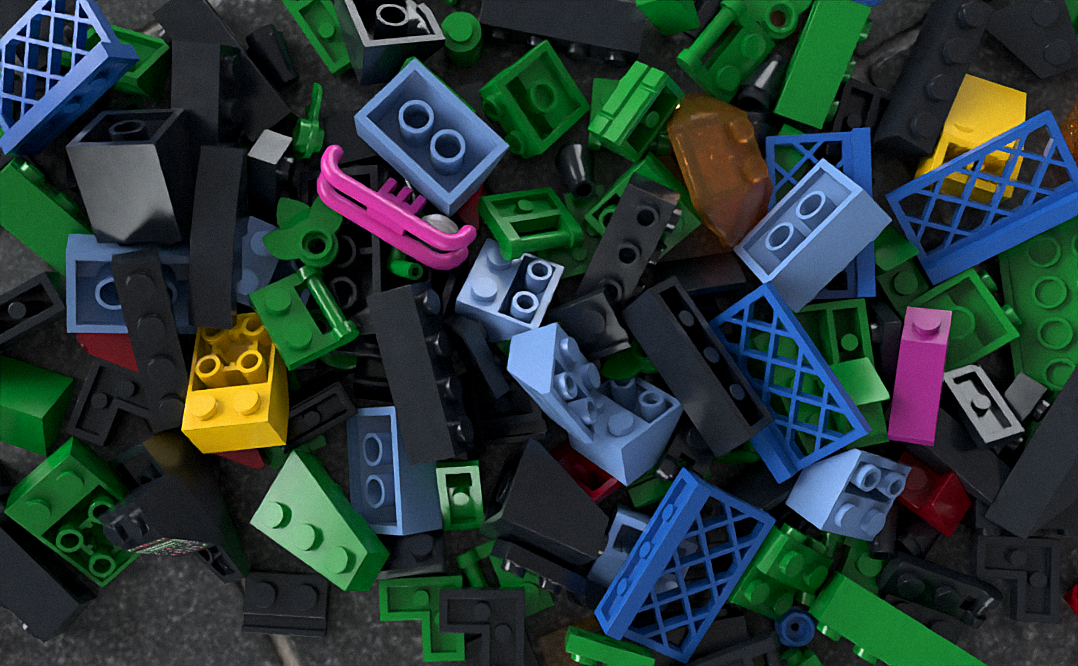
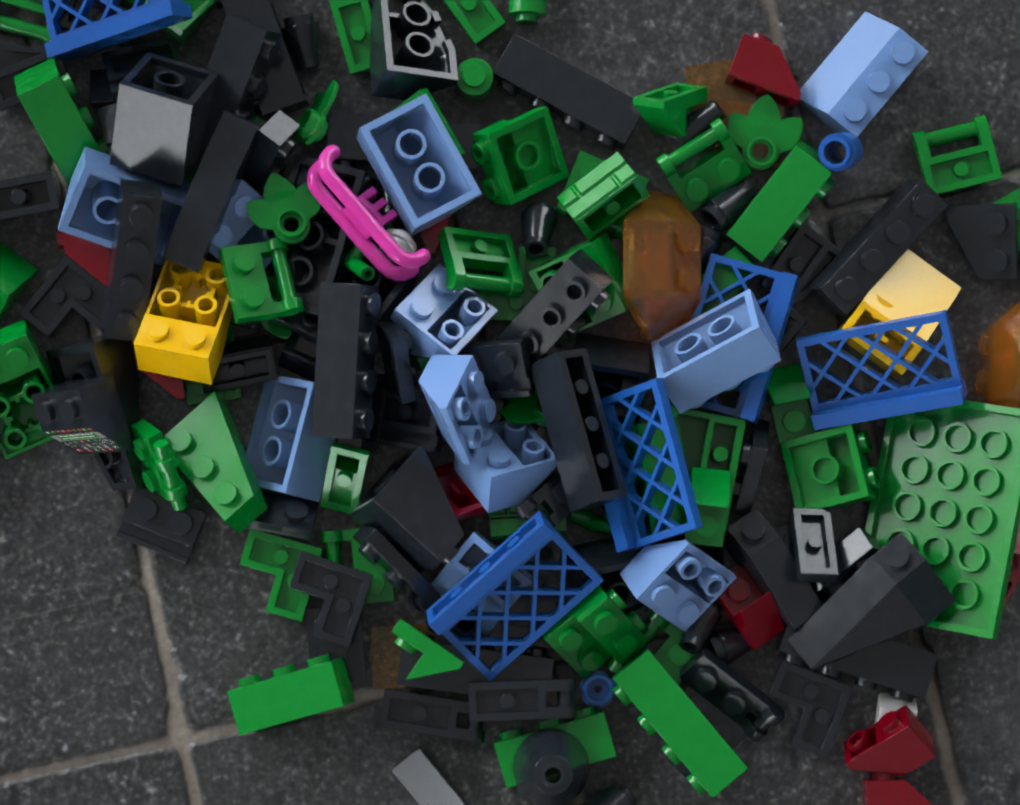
camera: 20 degrees right, 0 degrees up
magenta slope [887,307,952,446] -> none
none -> green plate [131,419,188,511]

